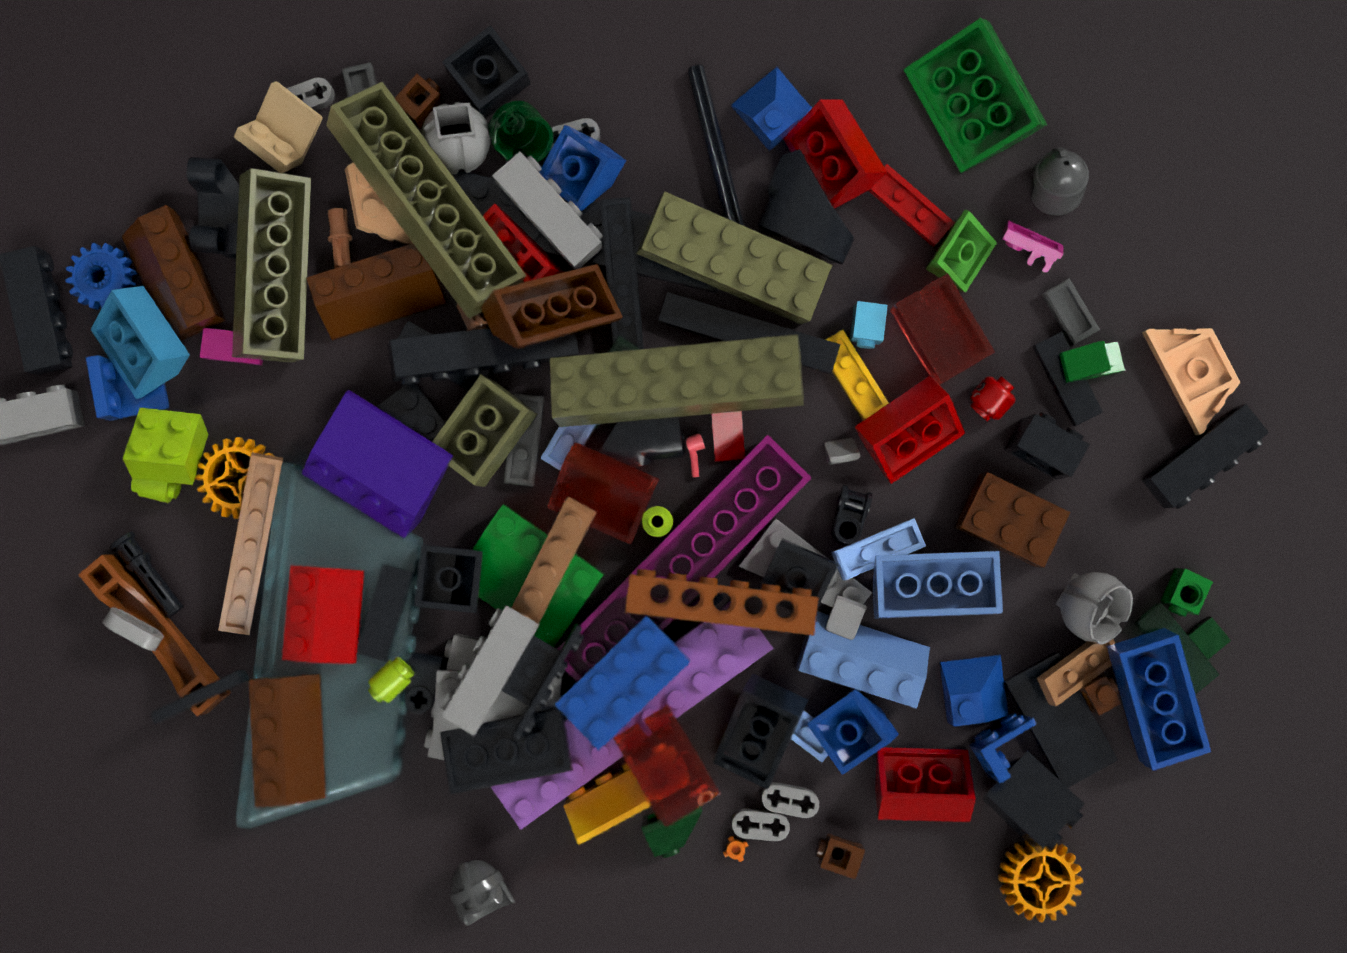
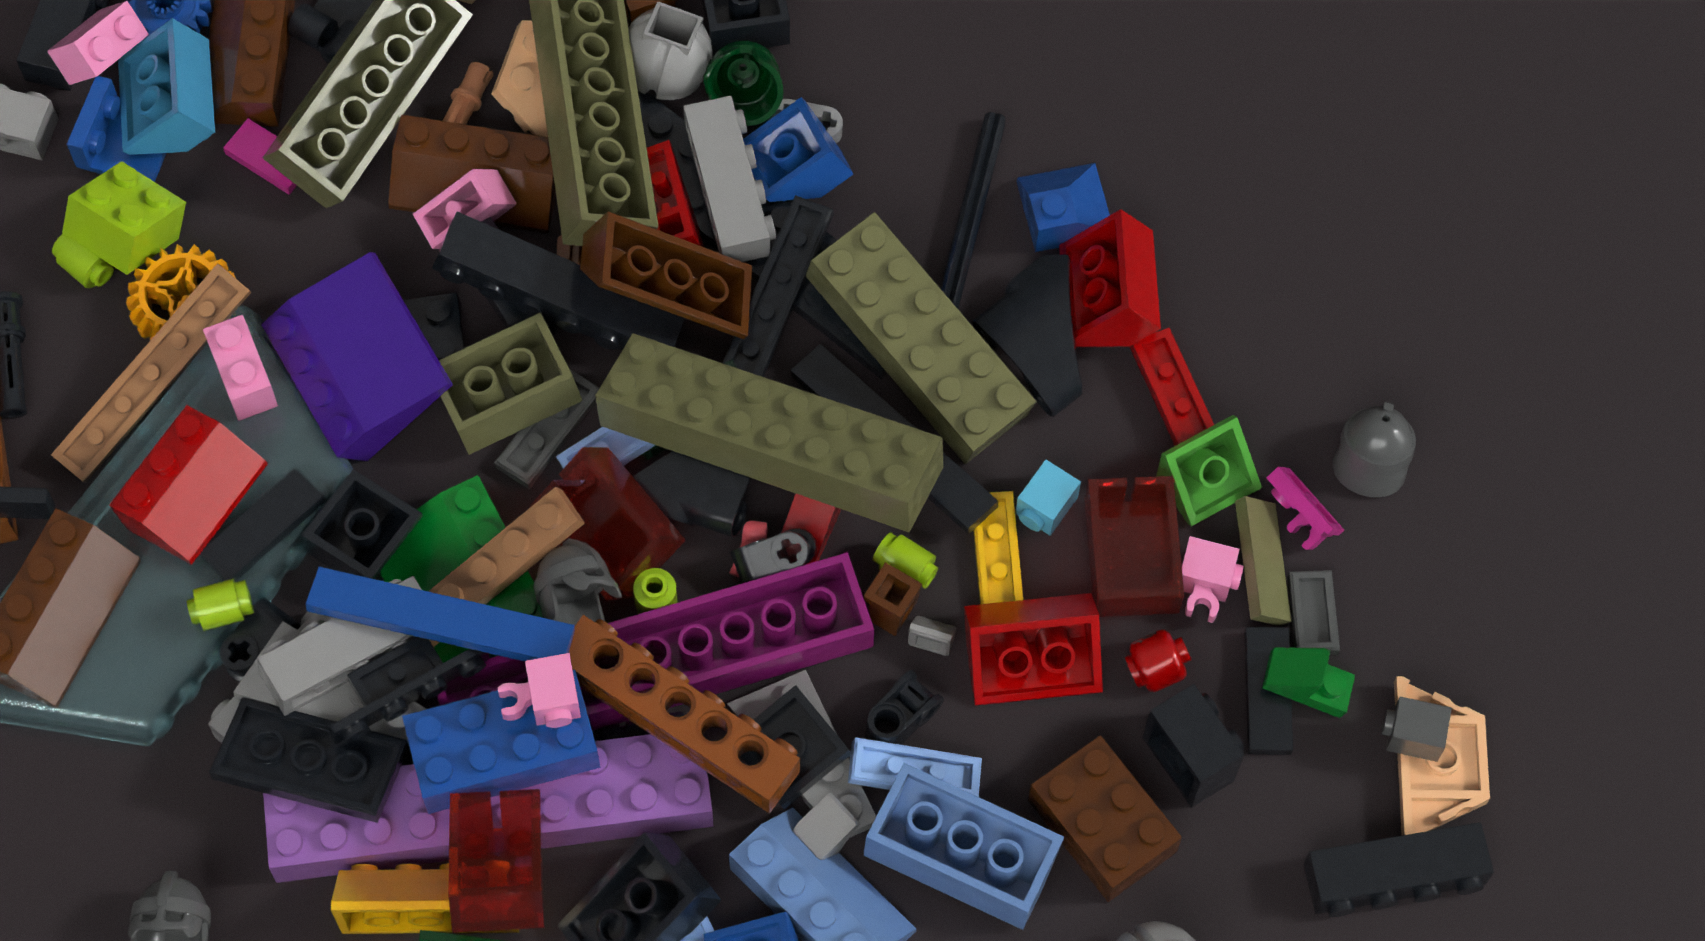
camera: 25 degrees right, 20 degrees down
green slope [903,18,1047,173] -> none
none -> bright pink brick [47,1,149,85]
none -> bright pink brick [203,314,278,421]
none -> blue tile [305,567,575,662]
none -> bright pink brick [413,169,517,249]
none -> bright pink brick [497,653,581,728]
none -> dark grey helmet [533,538,622,625]
none -> black piece [730,528,817,583]
none -> reddish brown brick [863,562,922,636]
none -> lime brick [872,532,938,589]
none -> bright pink brick [1176,536,1244,623]
none -> olive tile [1235,496,1292,626]
none -> dark grey brick [1381,697,1452,762]

